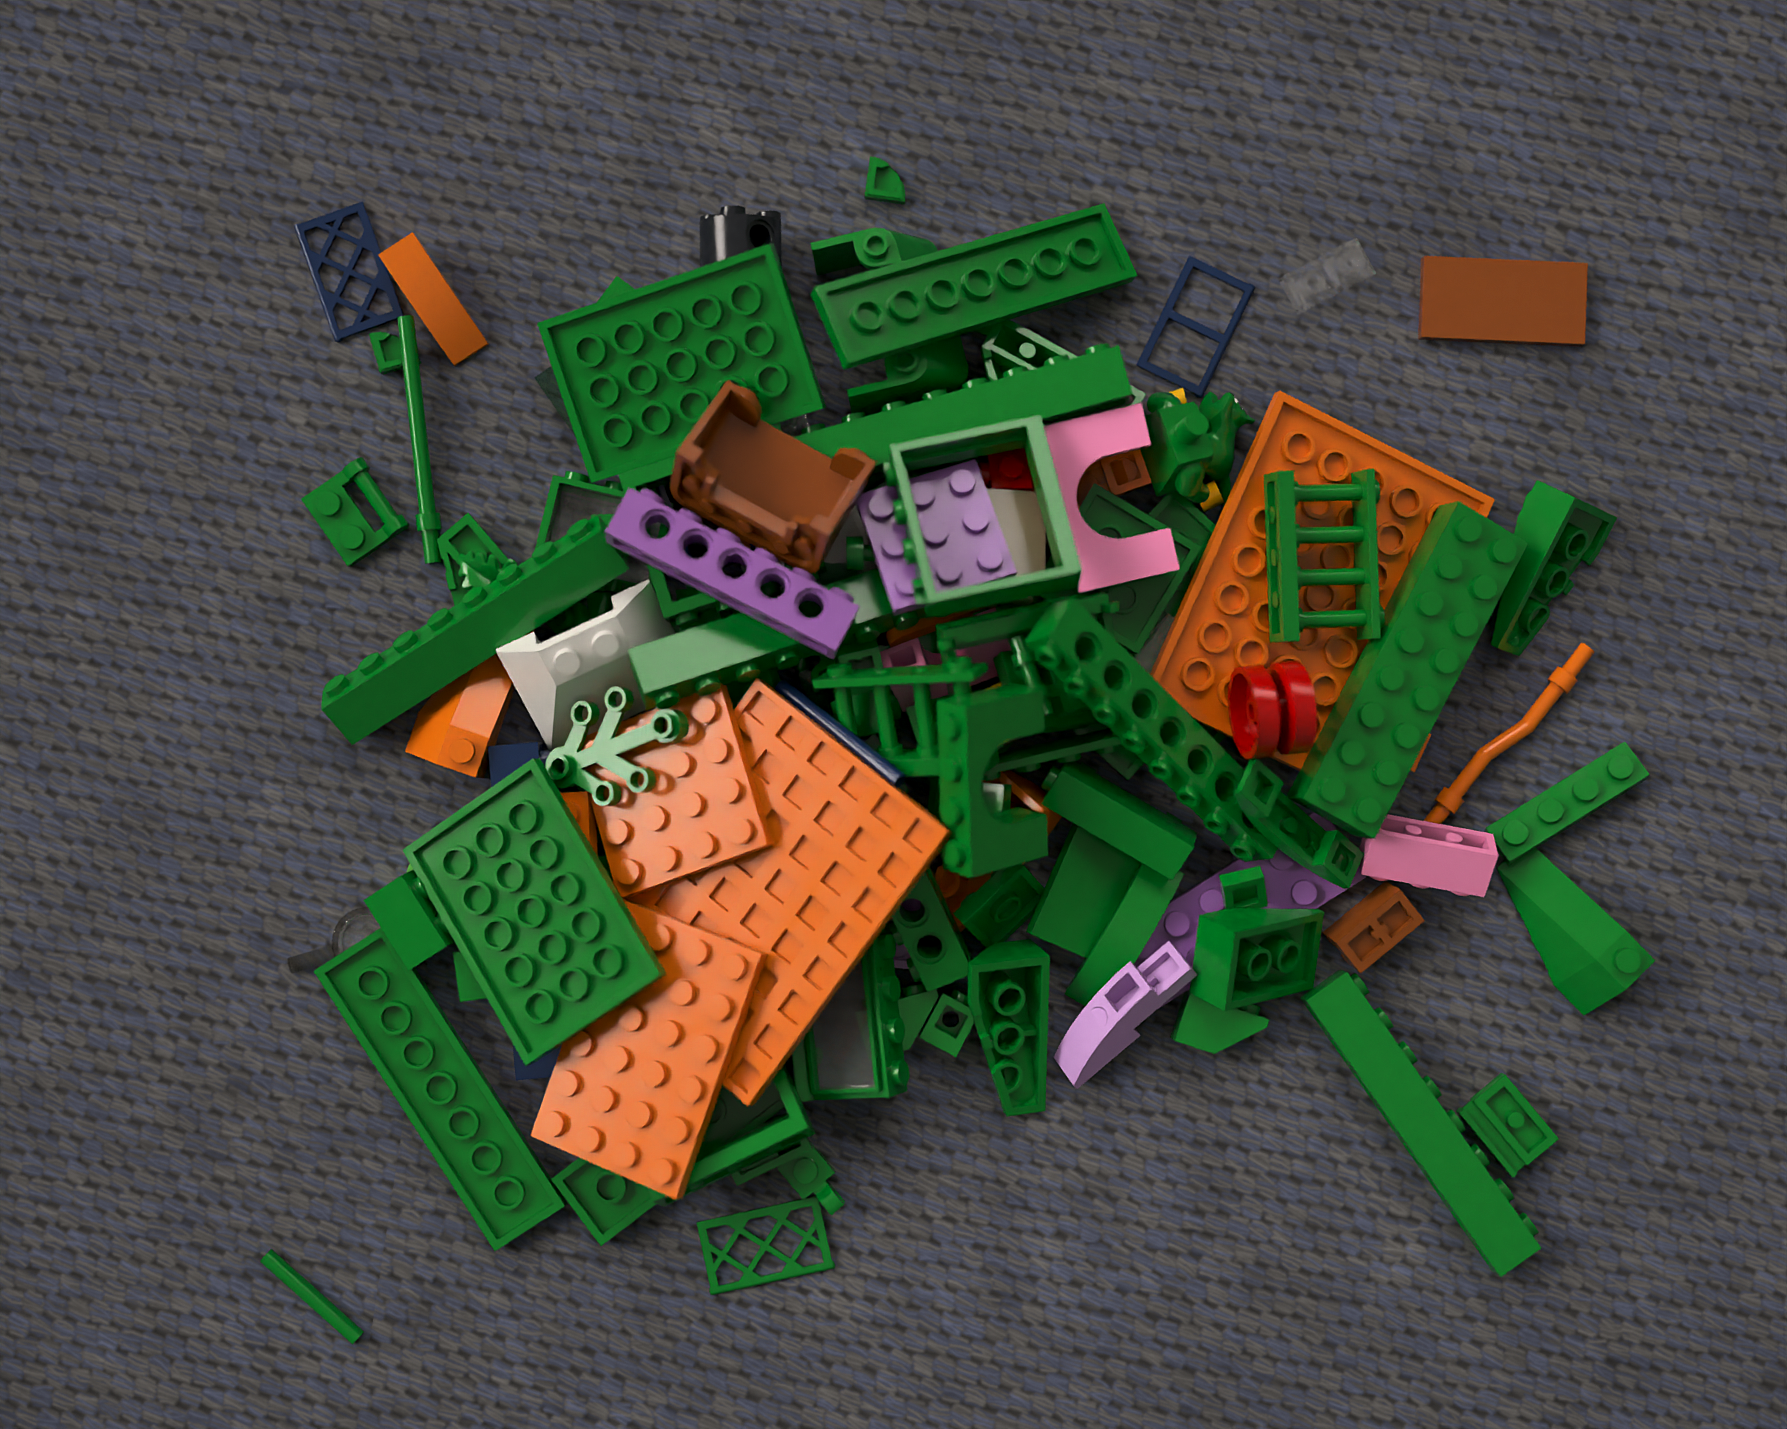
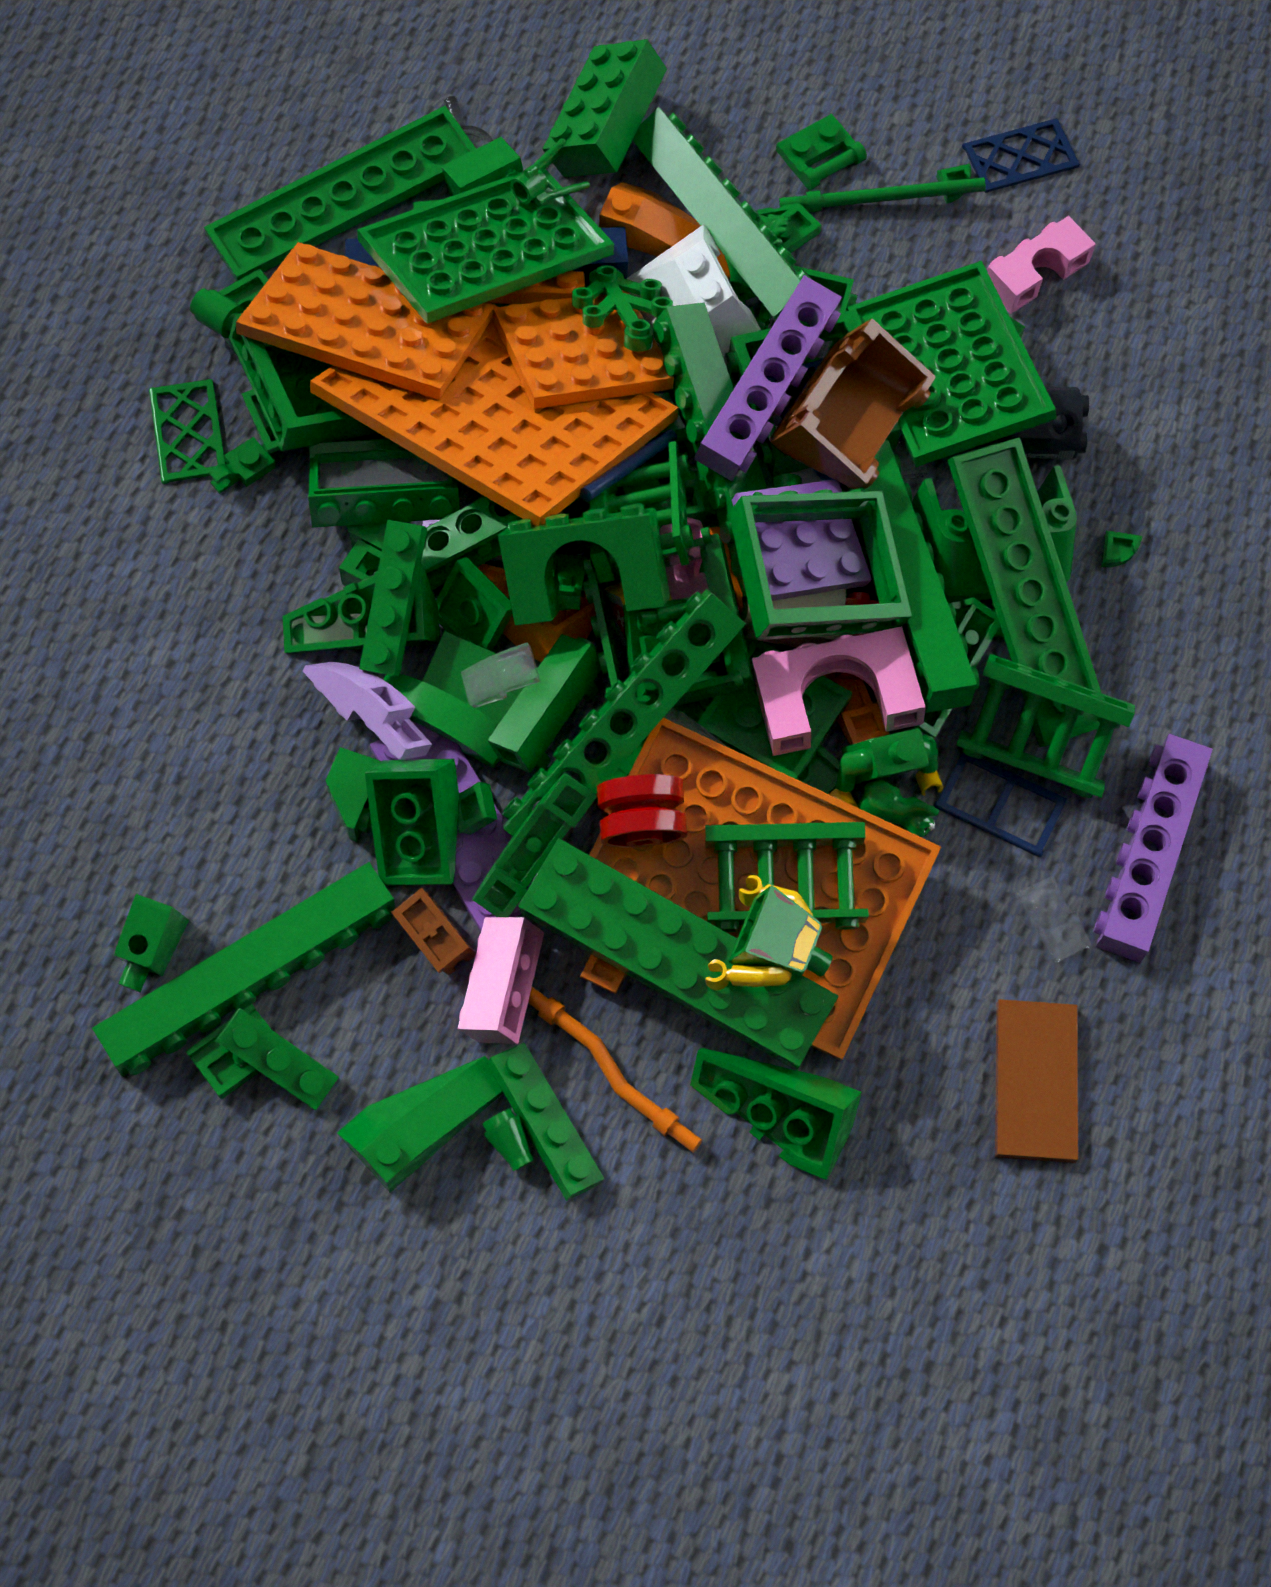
camera: 90 degrees right, 20 degrees down
green bar [260,1249,364,1345] -> none
orange slope [378,232,488,366] -> none
none -> green torso [114,894,189,993]
none -> green brick [190,288,244,338]
none -> green plate [215,1008,339,1110]
none -> green plate [359,520,428,677]
none -> clear slope [461,642,541,708]
none -> green cone [482,1108,534,1172]
none -> green plant [511,138,590,206]
none -> green brick [542,39,667,177]
none -> torso [705,875,833,990]
none -> green fence [956,654,1135,798]
none -> bright pink arch [987,216,1096,314]
none -> medium lavender brick [1093,734,1213,963]

